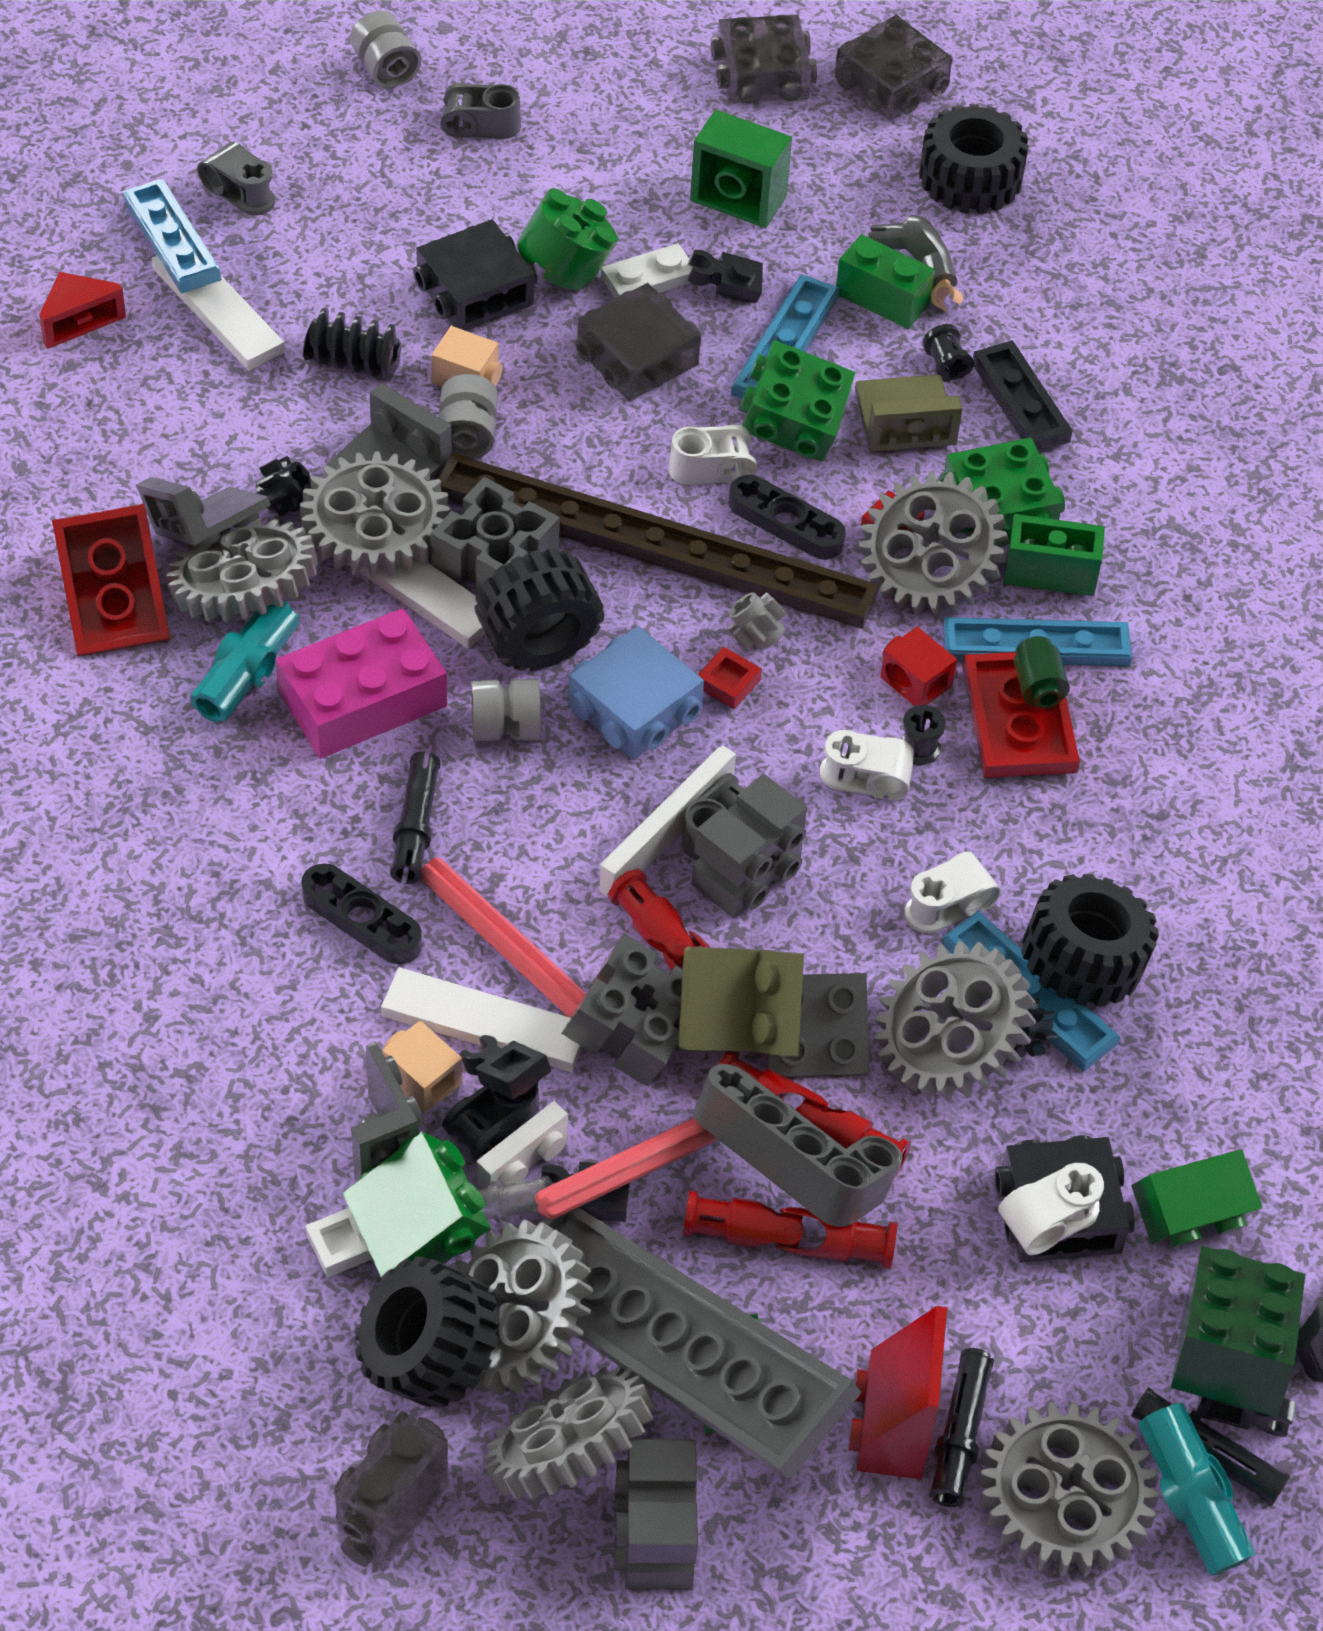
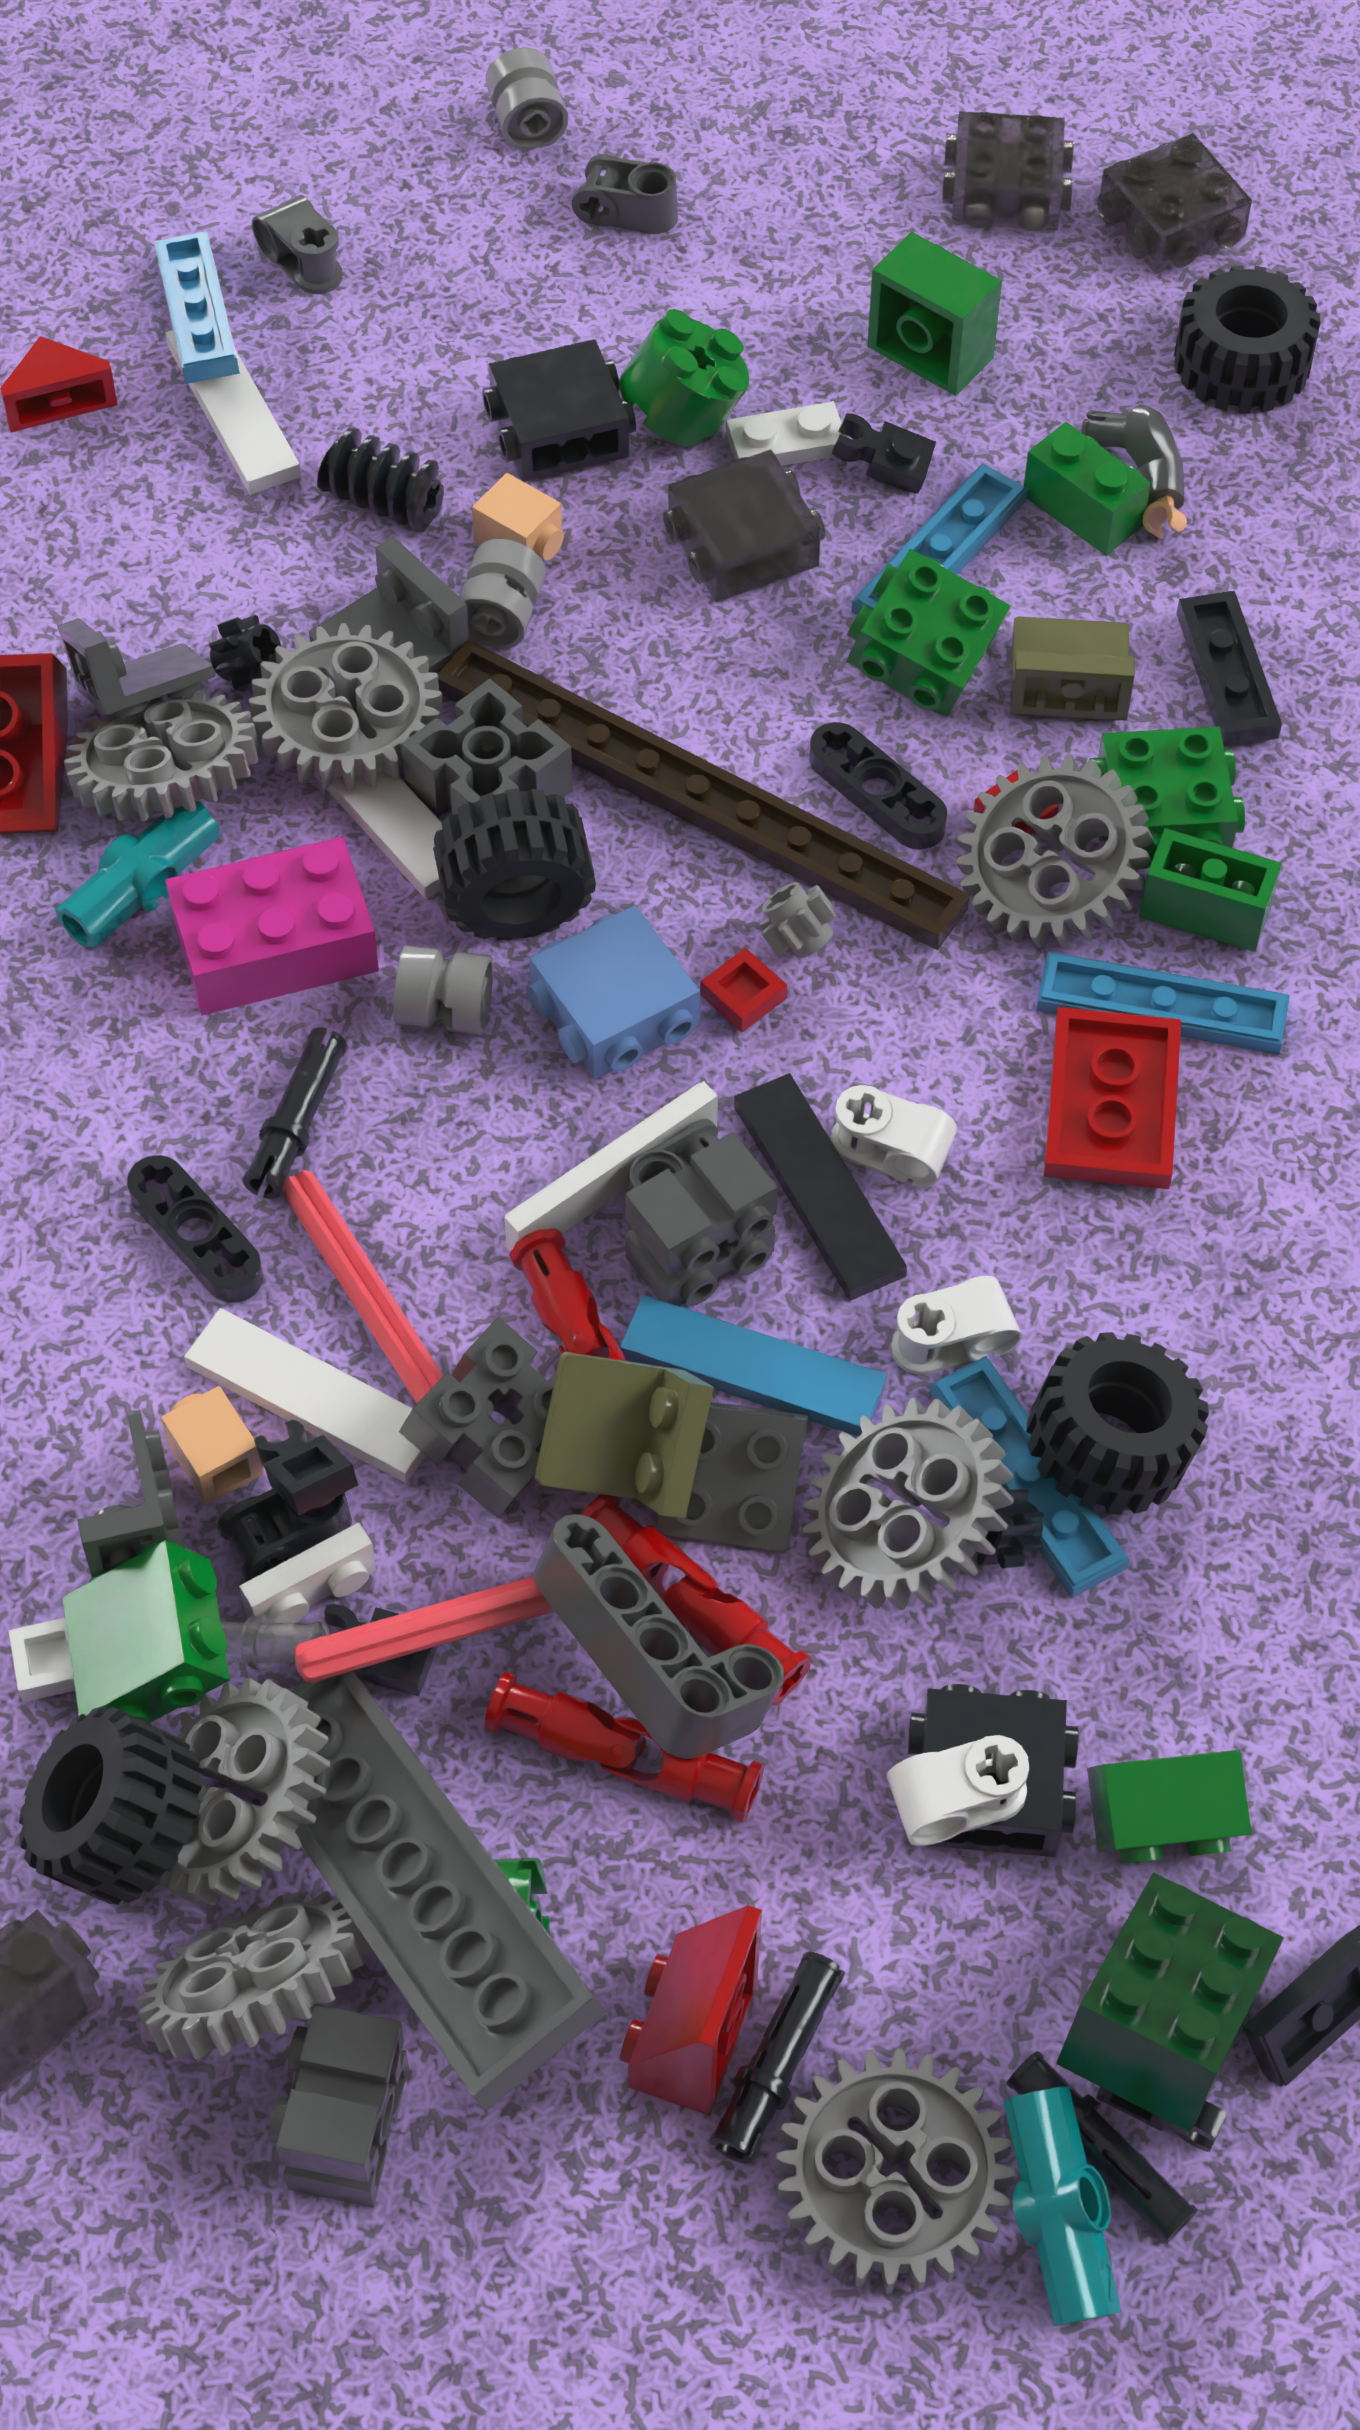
camera: 15 degrees right, 5 degrees up
white piece [668,424,757,485] -> none
red brick [880,626,957,706] -> none
black bush [901,705,946,766] -> none
black bush [922,324,974,382] -> none
dark green brick [1014,636,1070,709] -> none
none -> dark azure tile [620,1295,887,1436]
none -> black tile [734,1073,907,1301]

